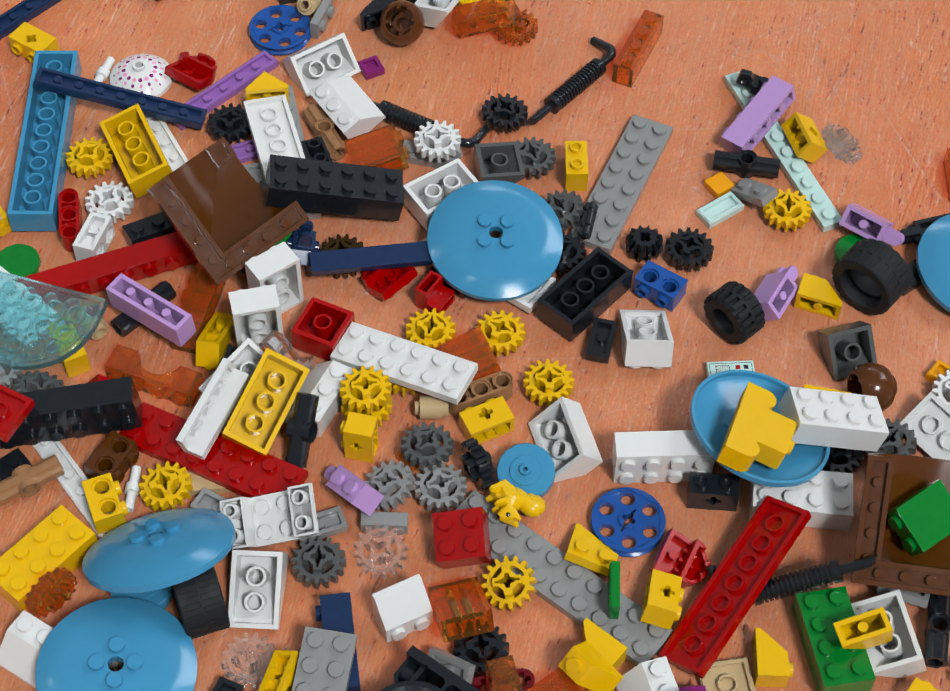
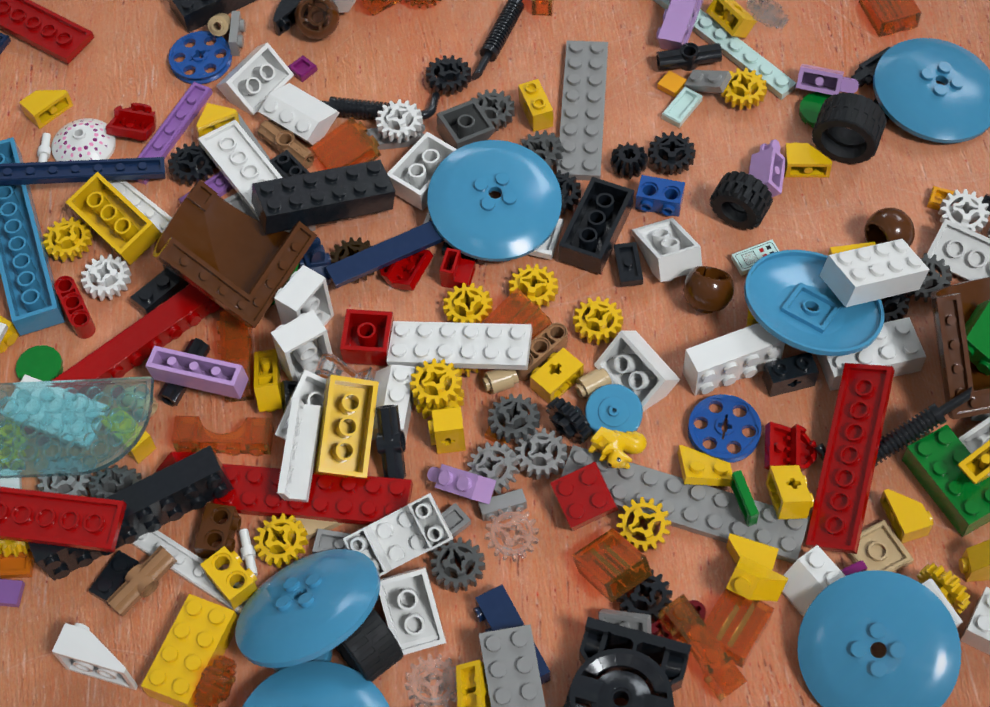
camera: 15 degrees left, 5 degrees up
white brick [72,212,116,261] -> none
white slope [372,574,433,643] -> none
black axle [578,201,598,240] -> none
yellow brick [716,382,797,472] -> none
dark grey slope [817,321,877,380] -> none
none -> yellow slope [19,90,74,129]
none -> tan brick [575,368,612,400]
none -> reddish brown wheel [683,266,734,314]

